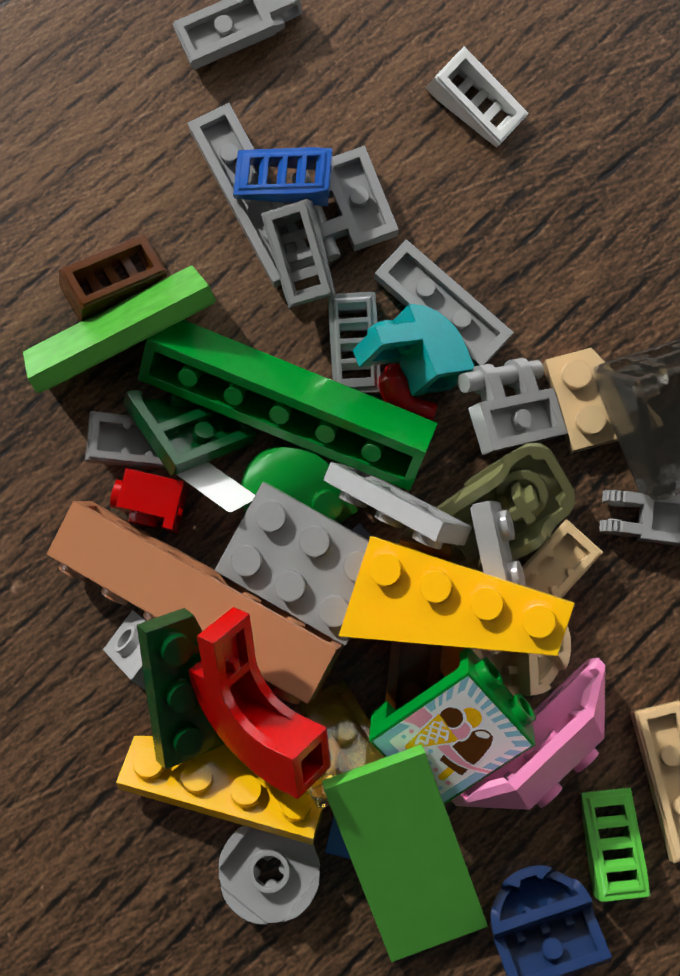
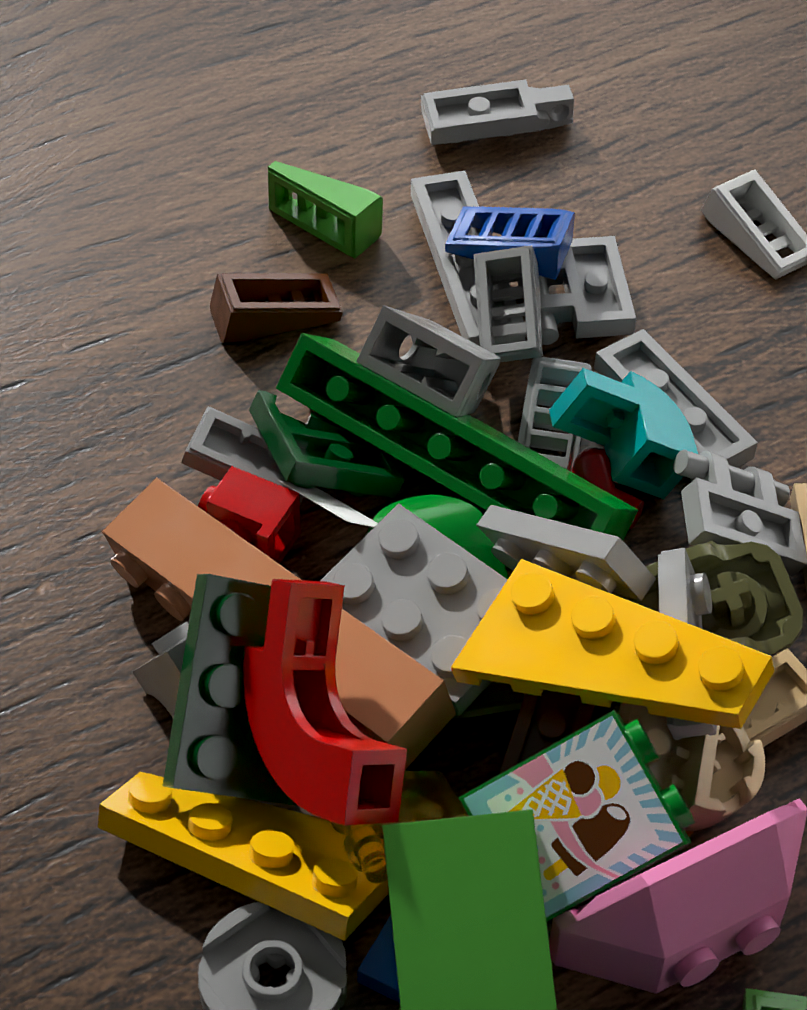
camera: 15 degrees right, 30 degrees down
bright green tile [23,265,216,394] -> none
none -> bright green slope [268,161,383,258]
none -> light grey torso [356,305,501,417]

